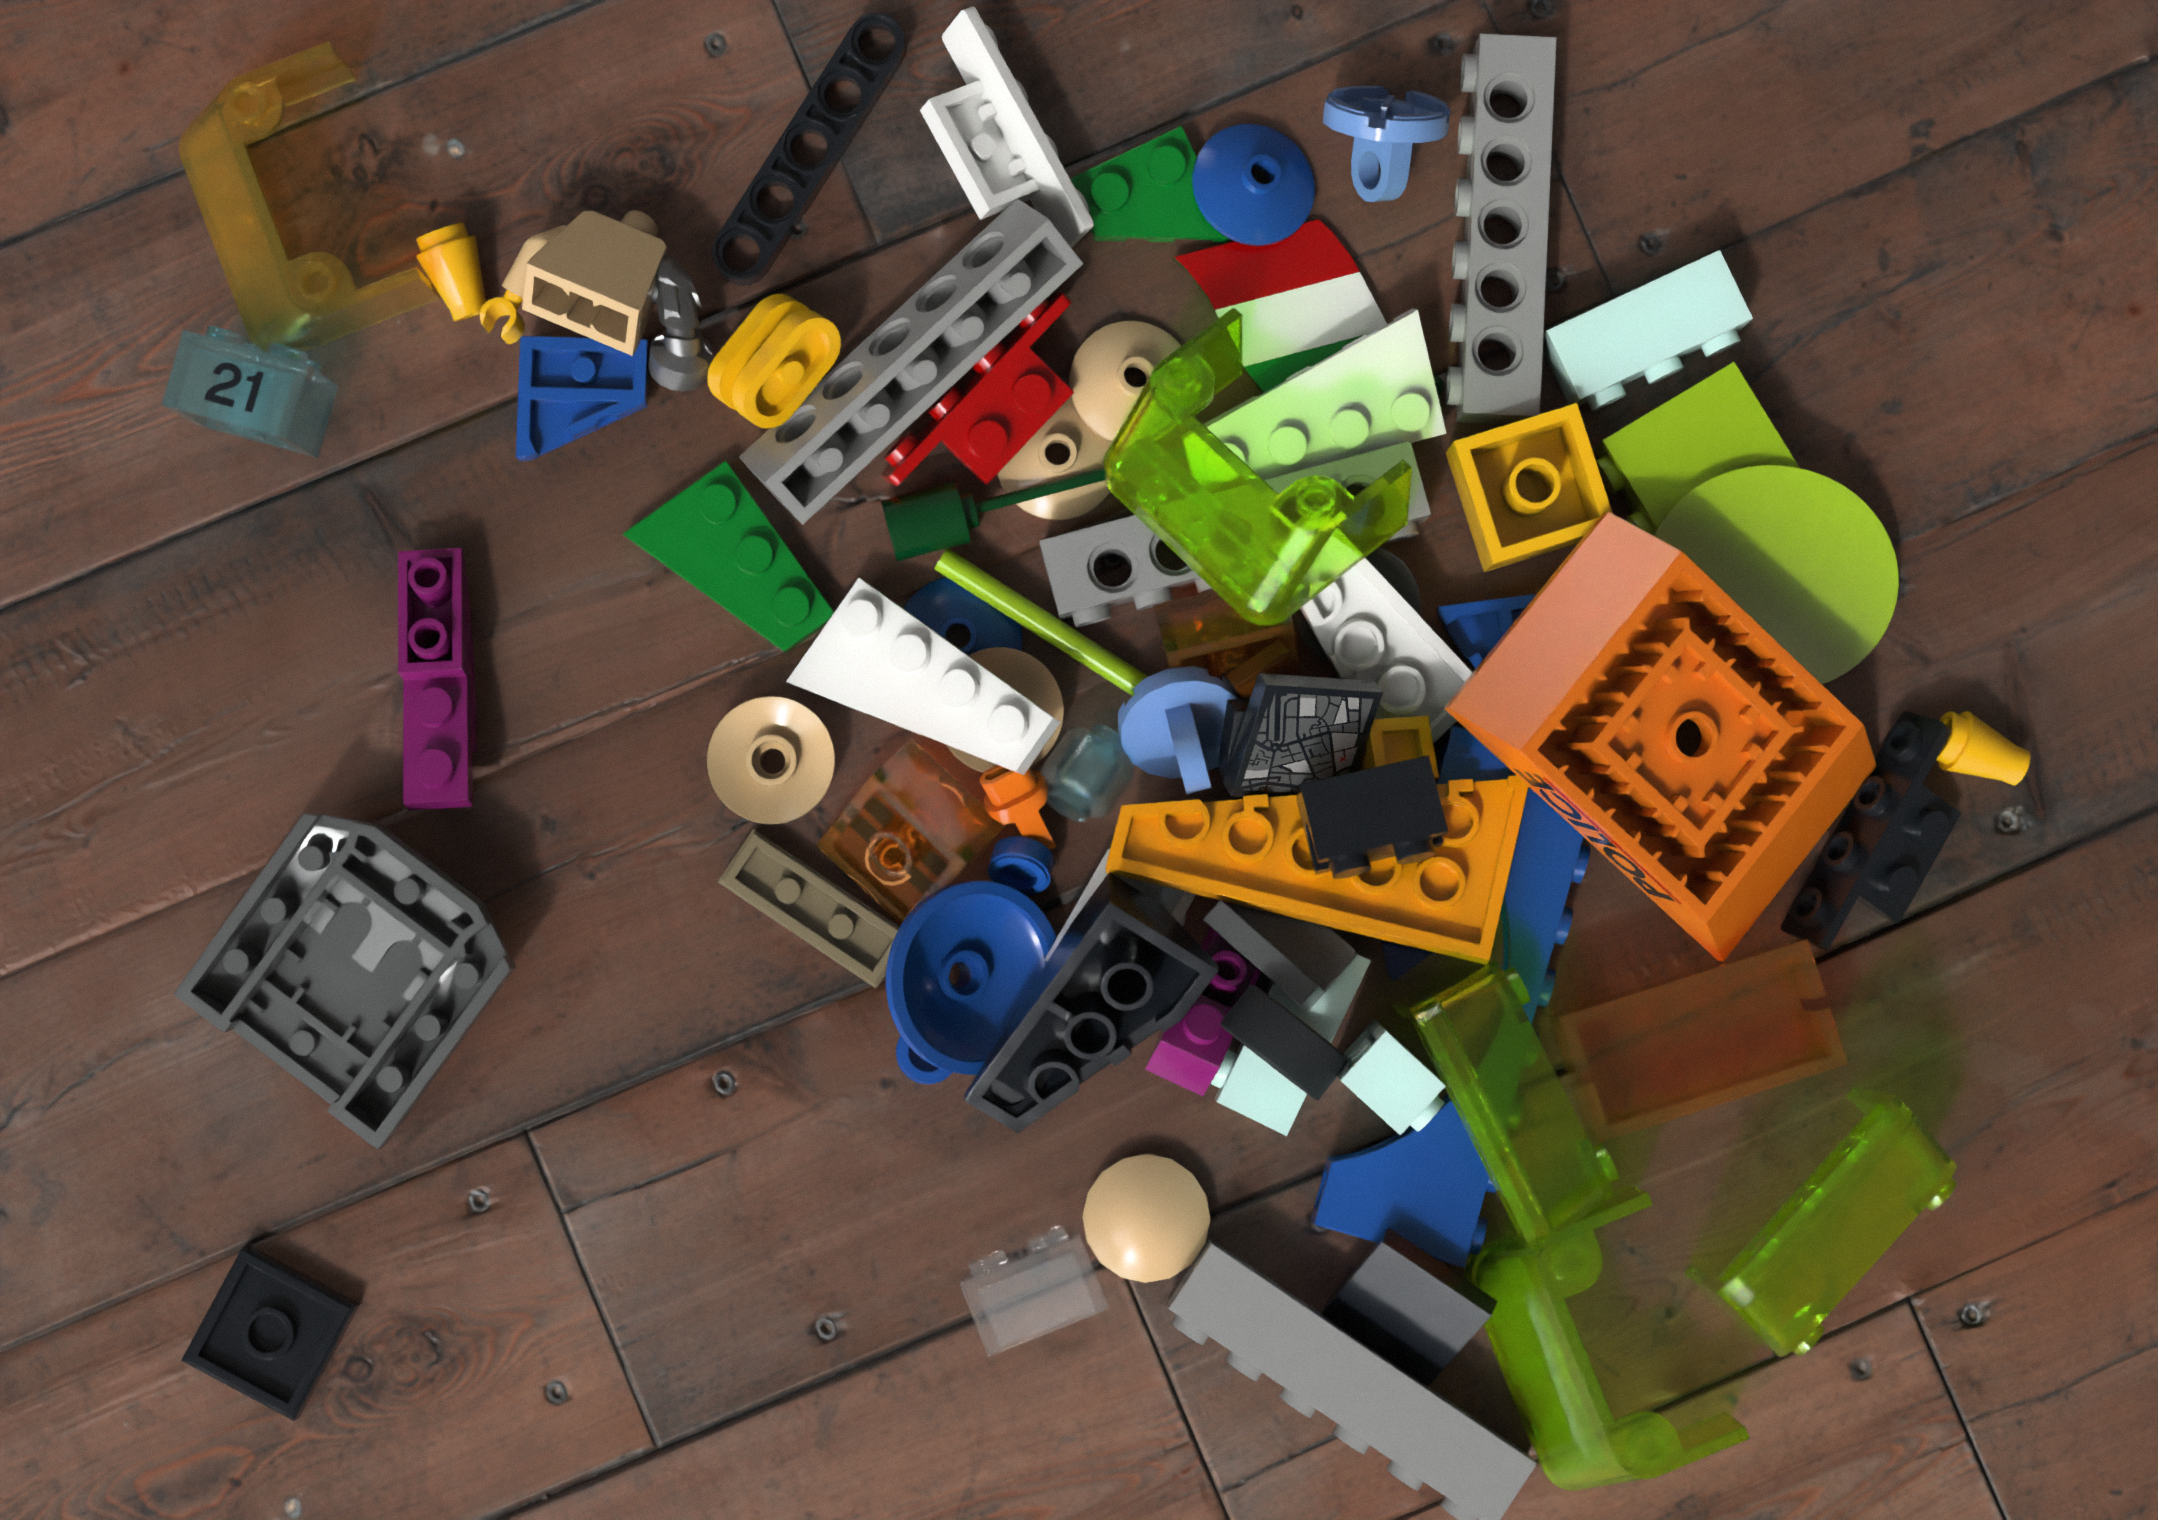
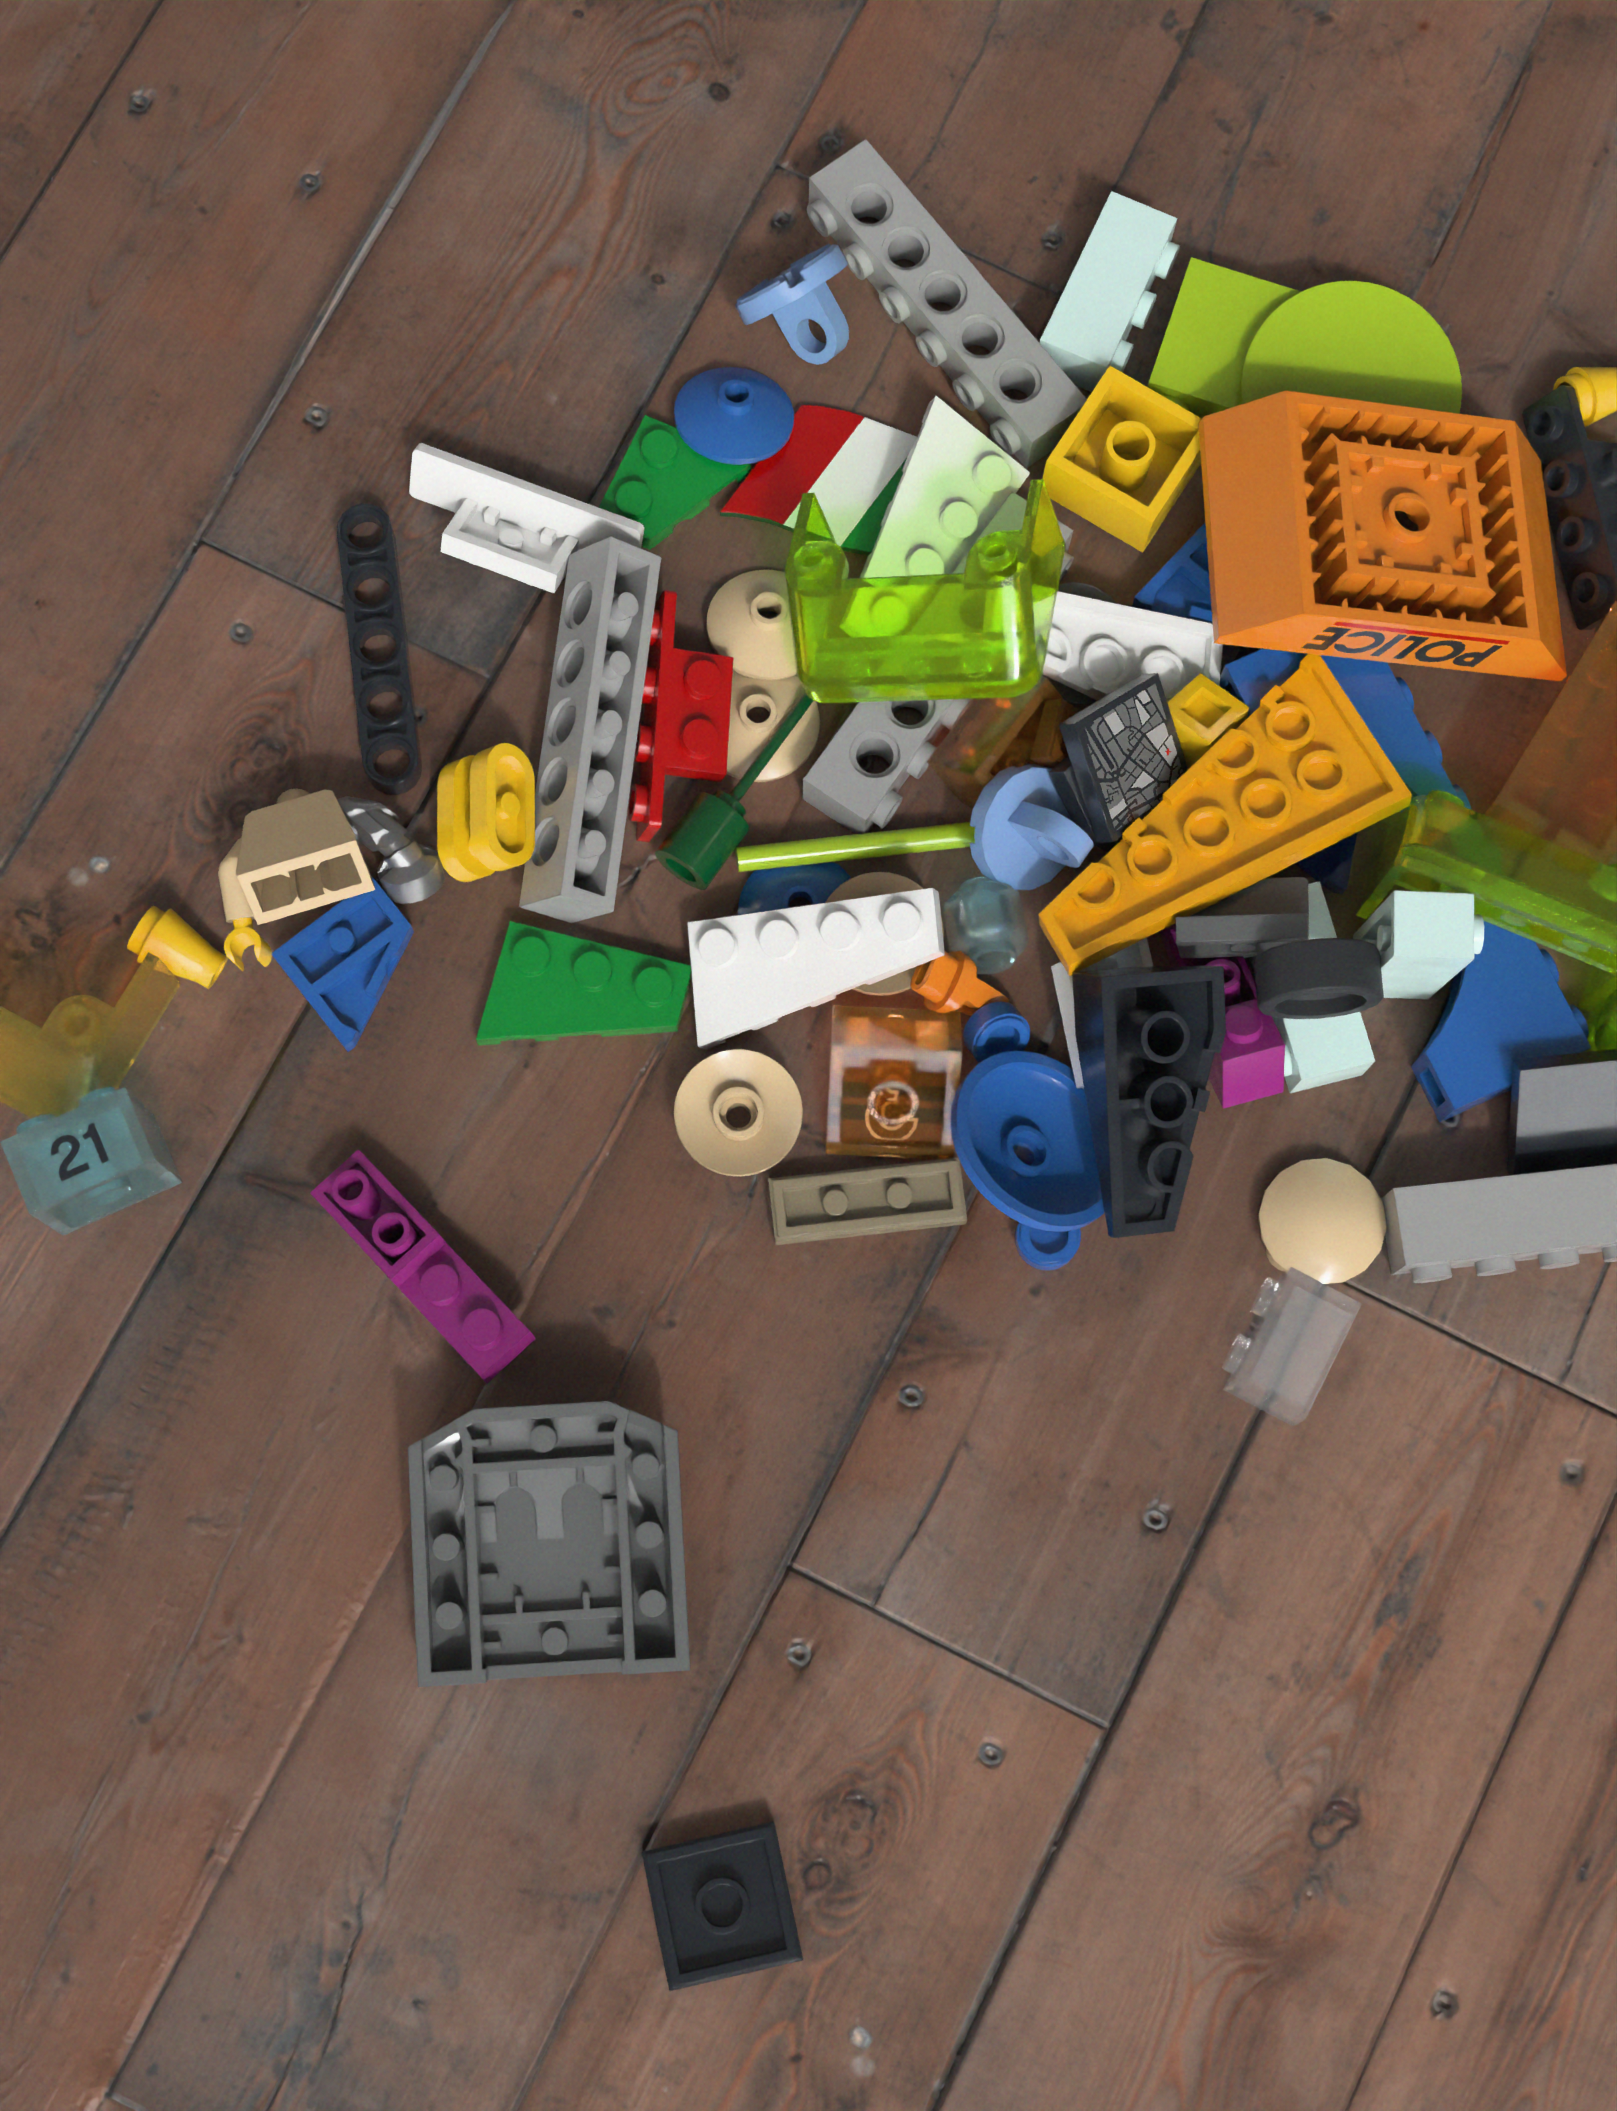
camera: 45 degrees left, 10 degrees down
black brick [1296,755,1448,879] -> none

